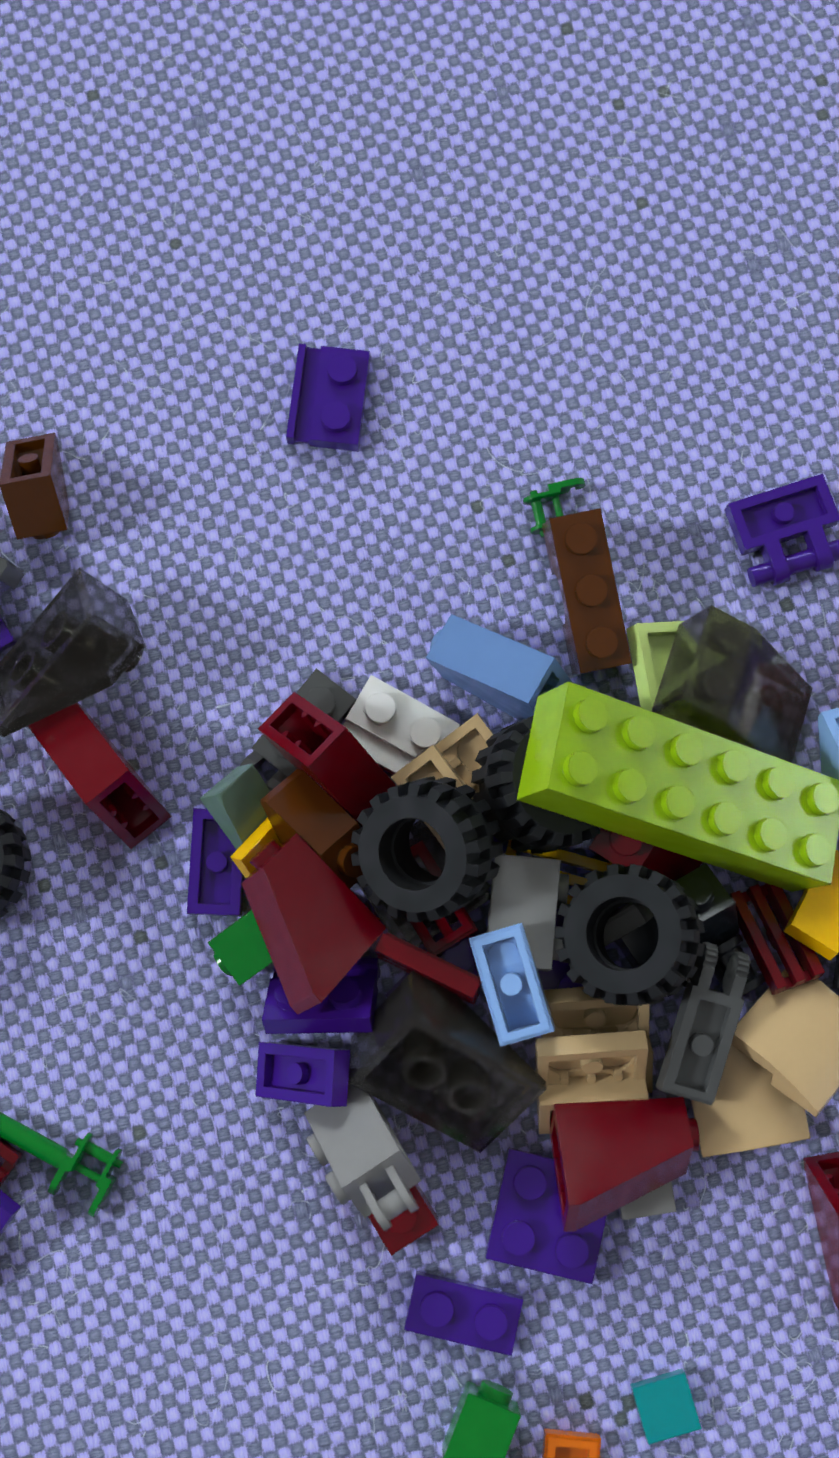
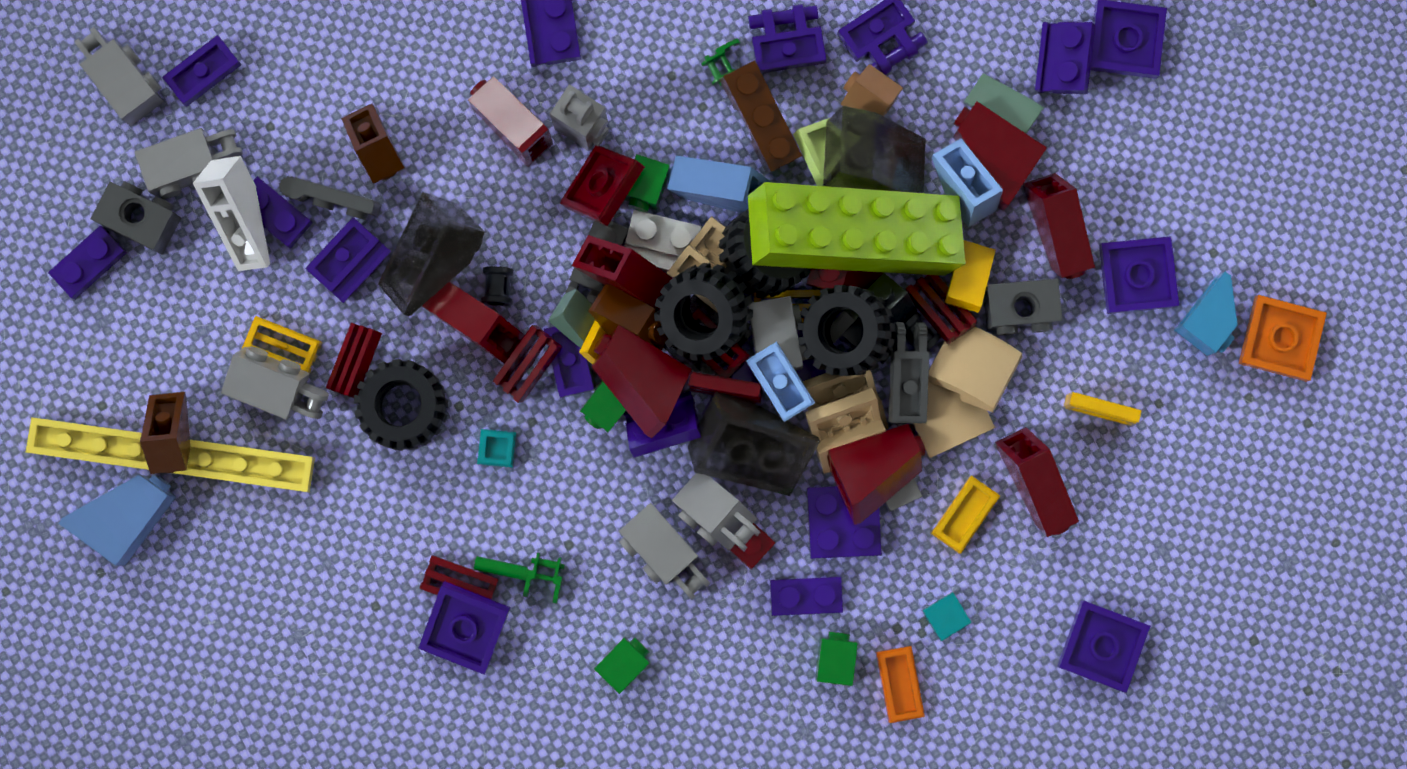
camera: 20 degrees left, 5 degrees up
dark purple plate [255,1042,350,1107] -> none
none -> slope [468,76,553,167]
none -> teal tile [477,429,517,468]
none -> black bush [481,266,514,306]
none -> dark red tile [493,325,562,403]
none -> light grey brick [550,84,609,151]
none -> dark red tile [560,145,645,227]
none -> green brick [594,637,650,694]
none -> light grey brick [619,503,710,600]
none -> green brick [625,154,670,213]
none -> dark purple plate [748,4,827,73]
none -> medium nougat brick [841,64,903,128]
none -> yellow tile [930,475,1000,554]

